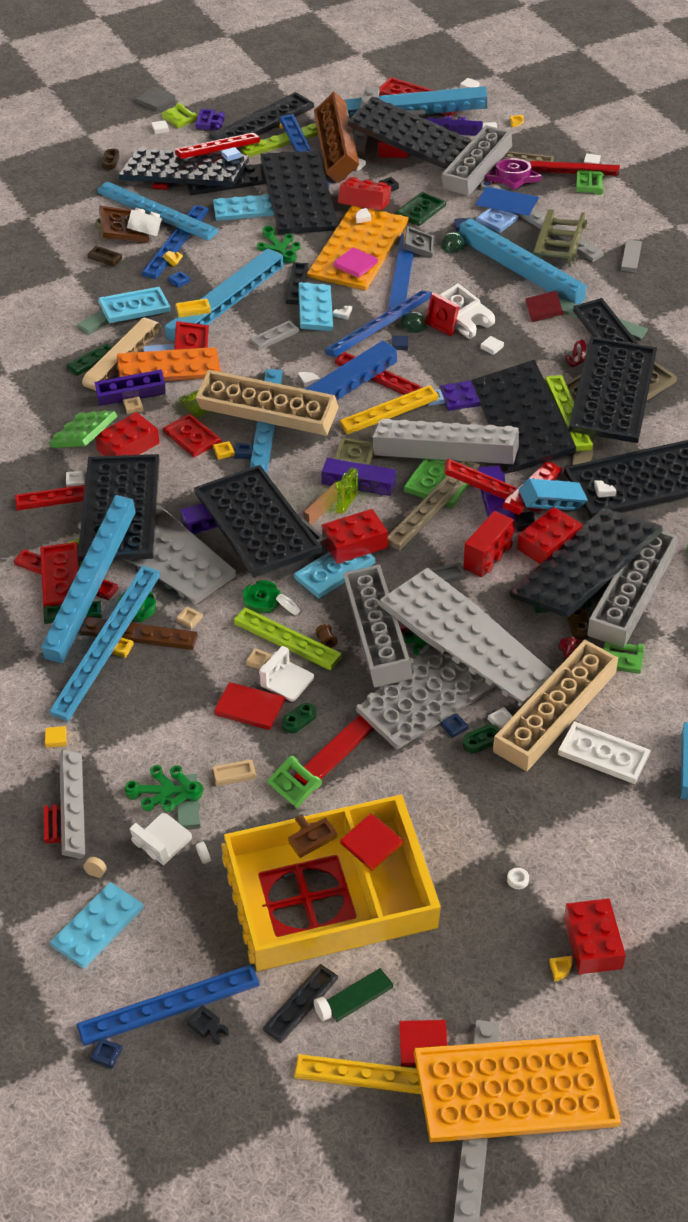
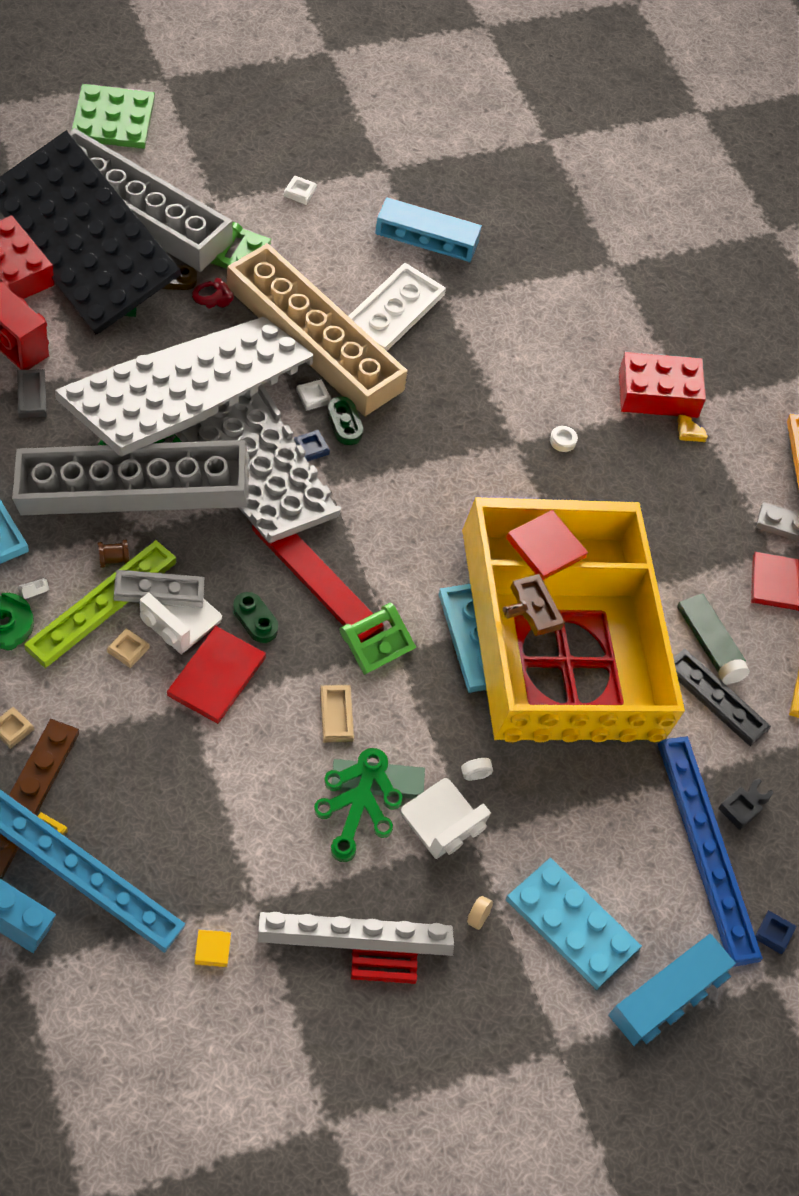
camera: 90 degrees left, 10 degrees up
none -> light grey tile [114,570,205,607]
none -> dark azure brick [608,933,736,1046]

